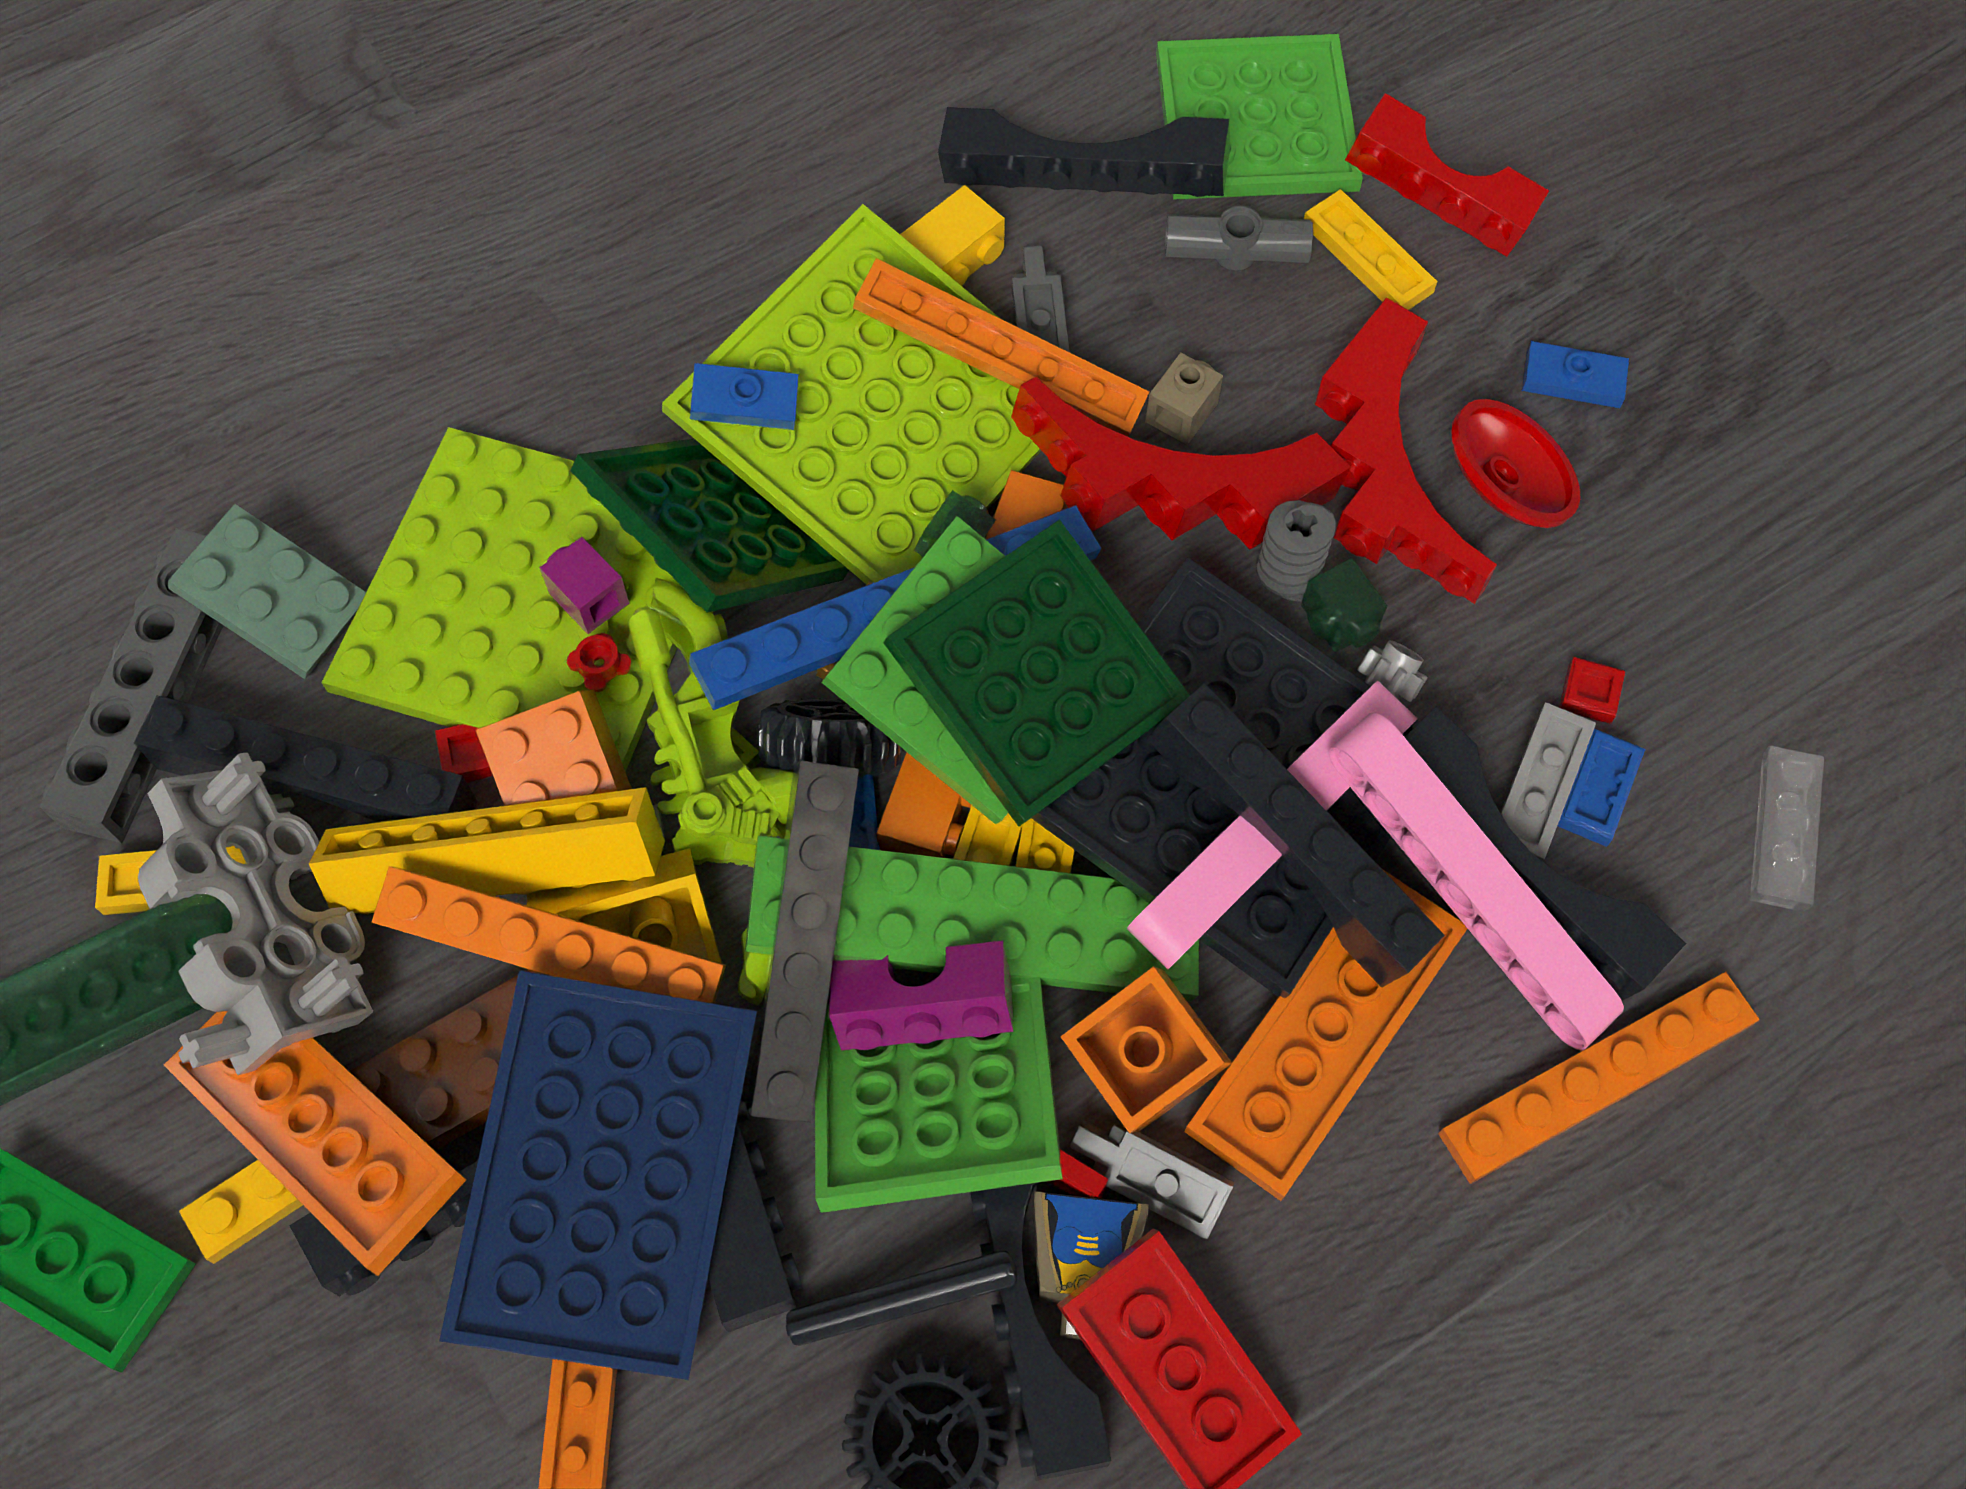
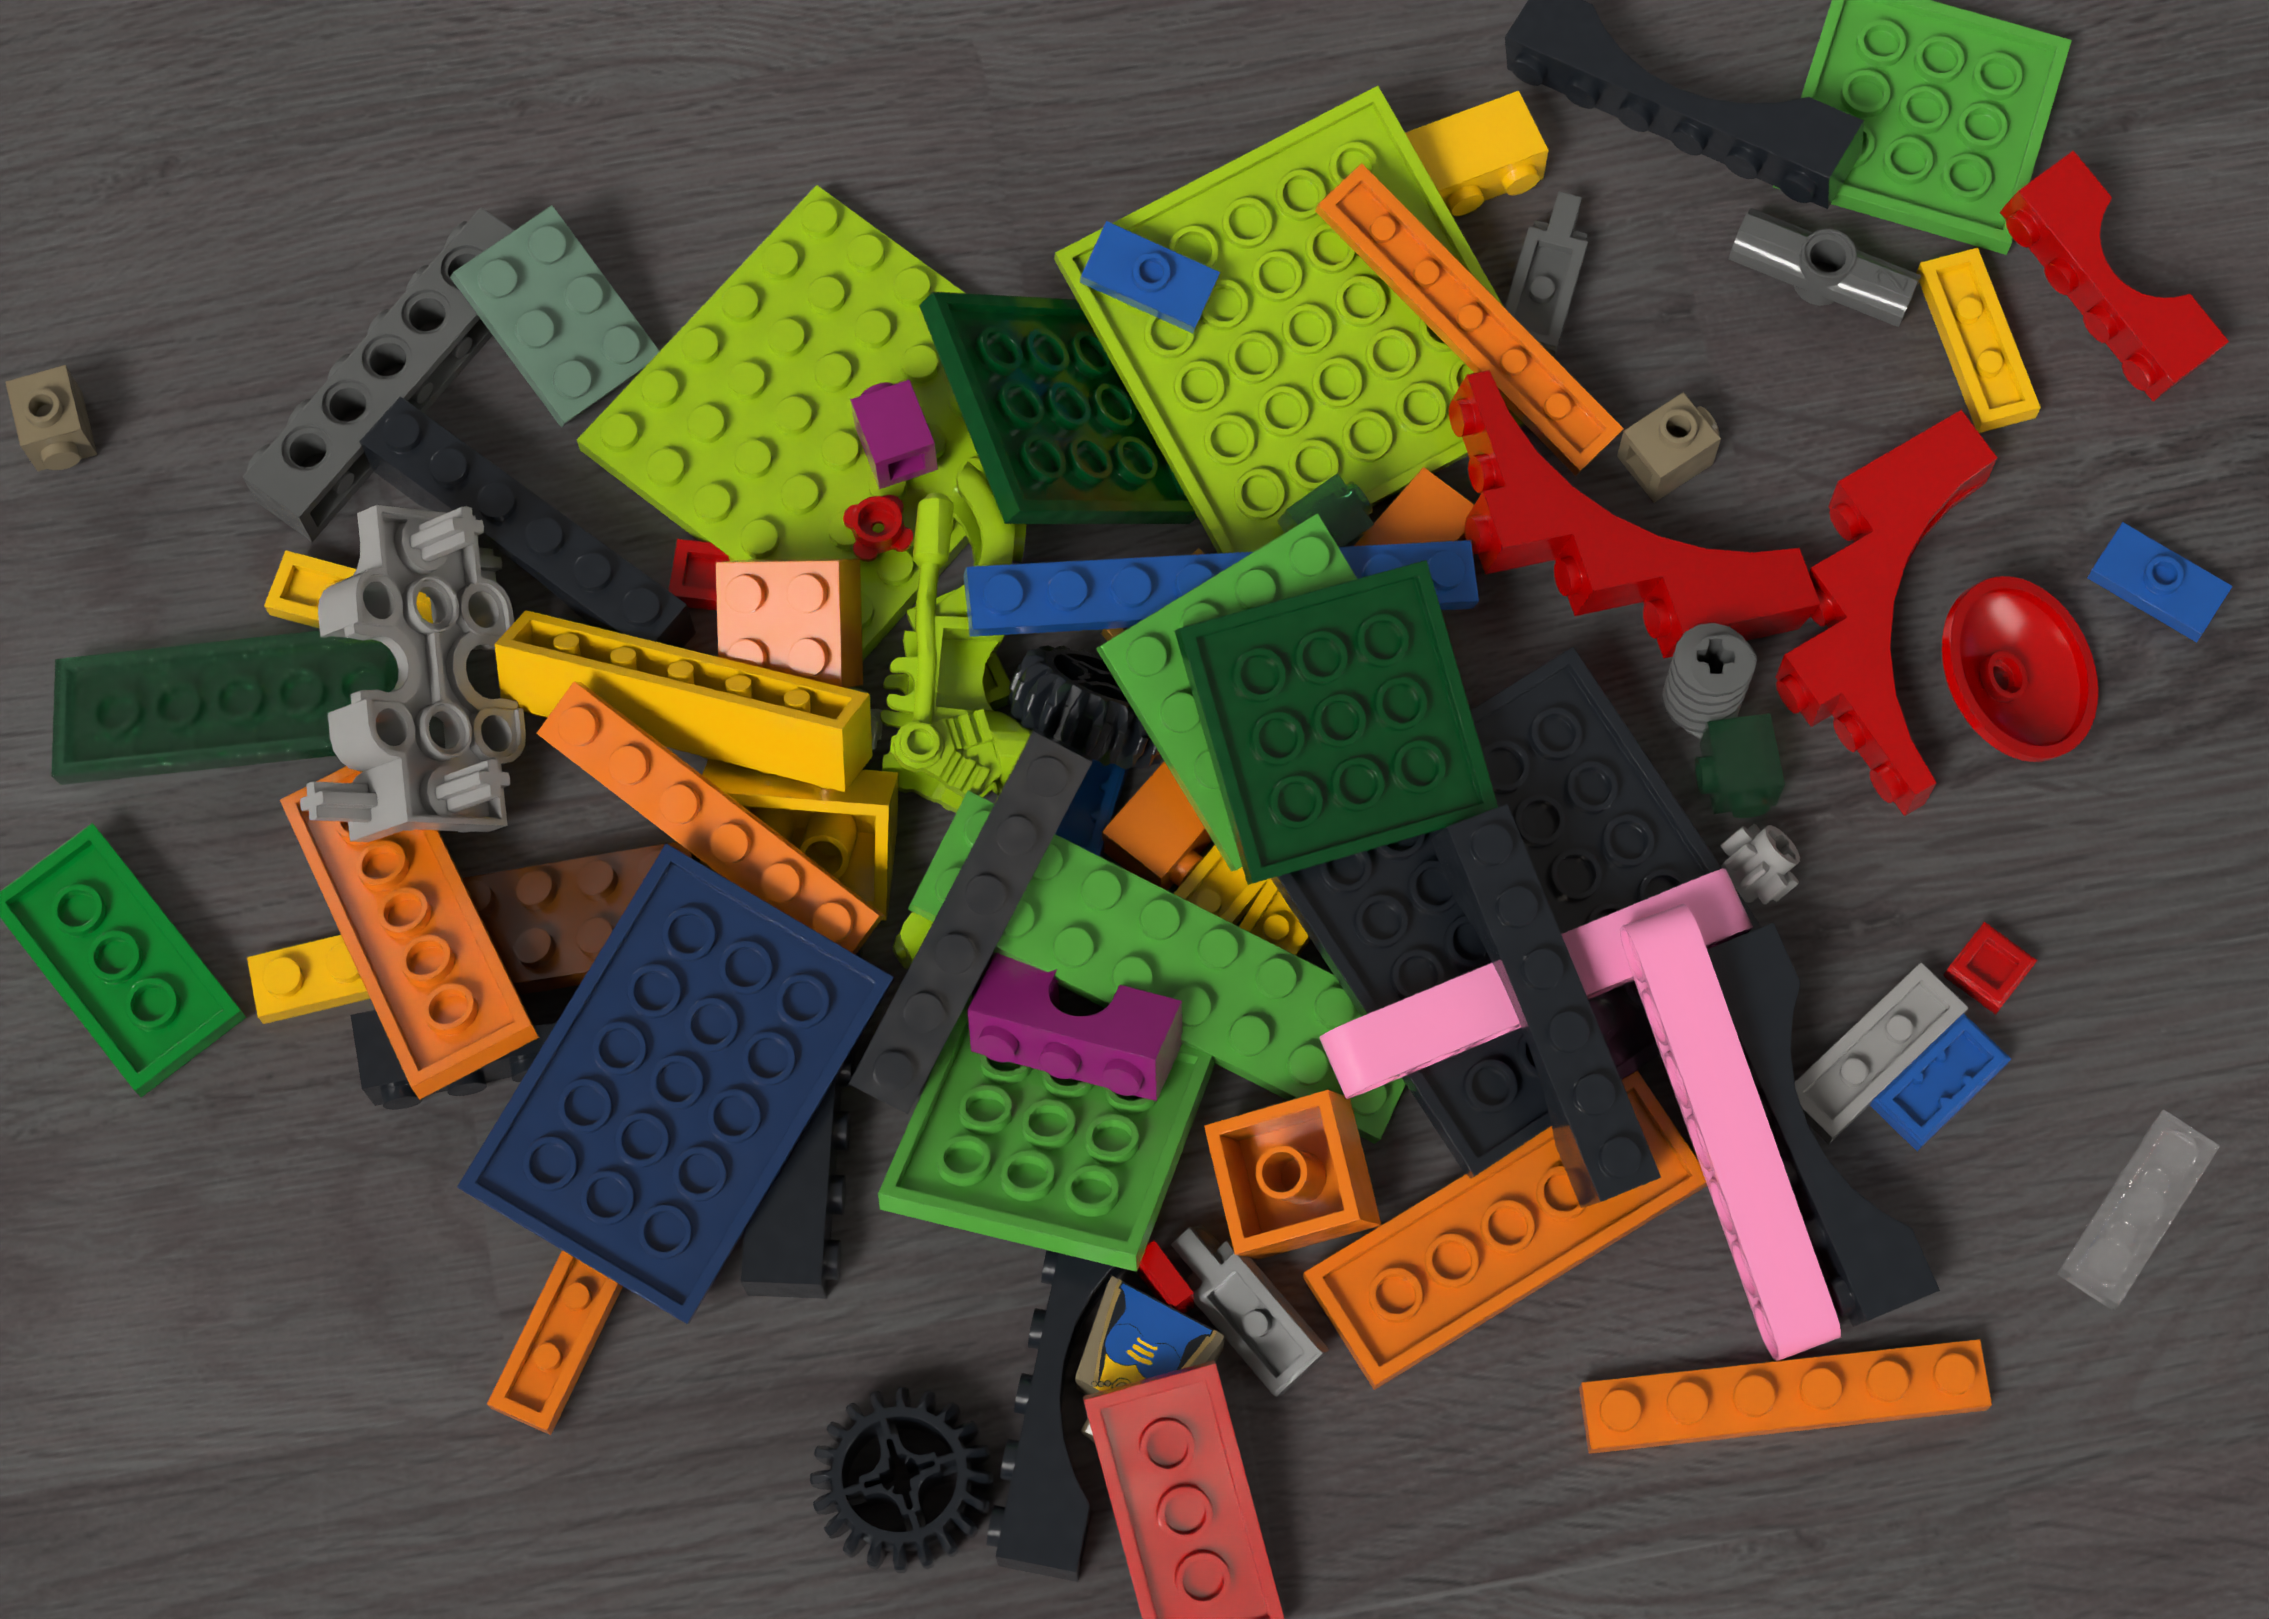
camera: 25 degrees right, 5 degrees up
black axle [786,1250,1017,1346] -> none

